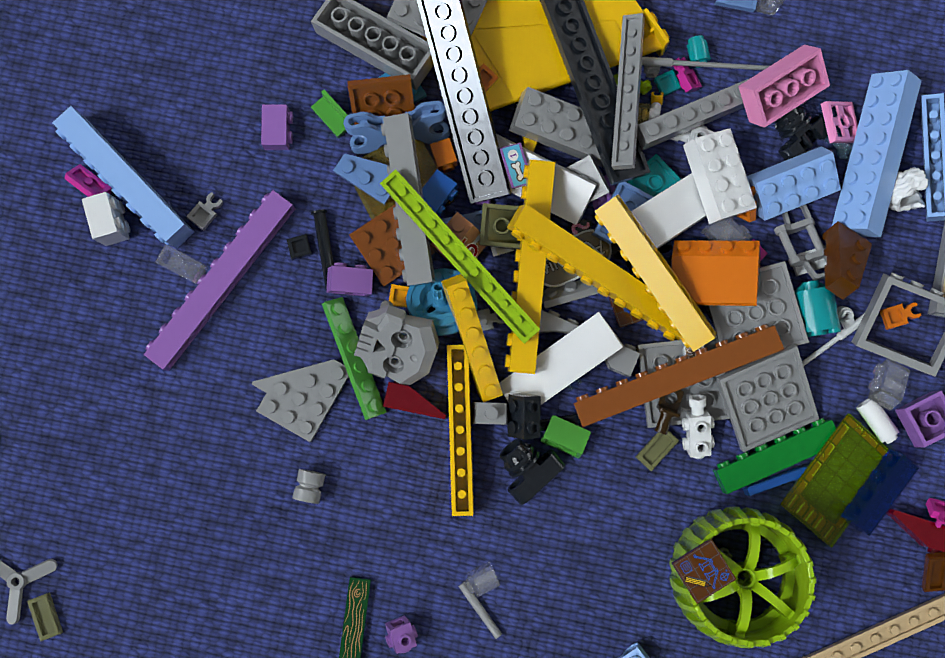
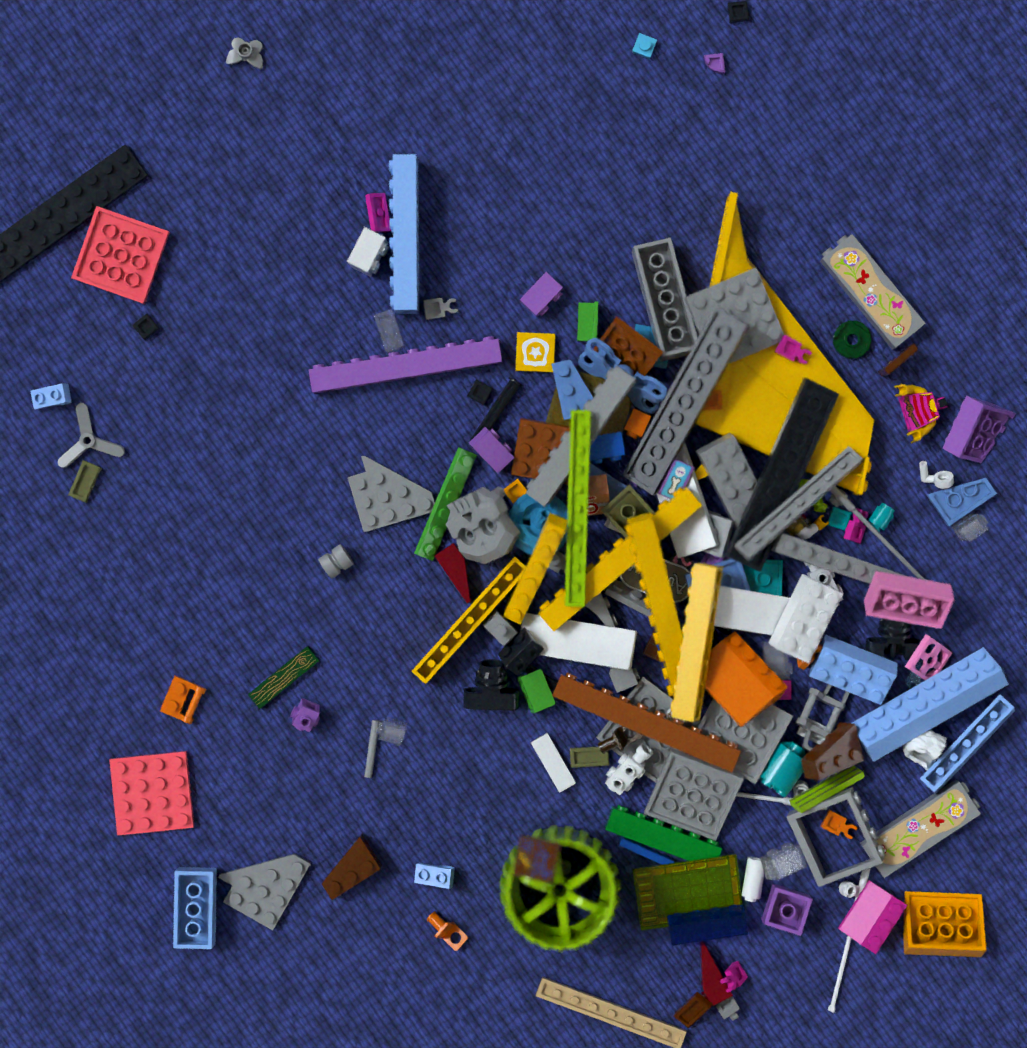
camera: 45 degrees right, 5 degrees up
none -> yellow tile [516,332,555,372]
none -> white tile [531,733,576,793]
none -> lime tile [789,765,864,813]

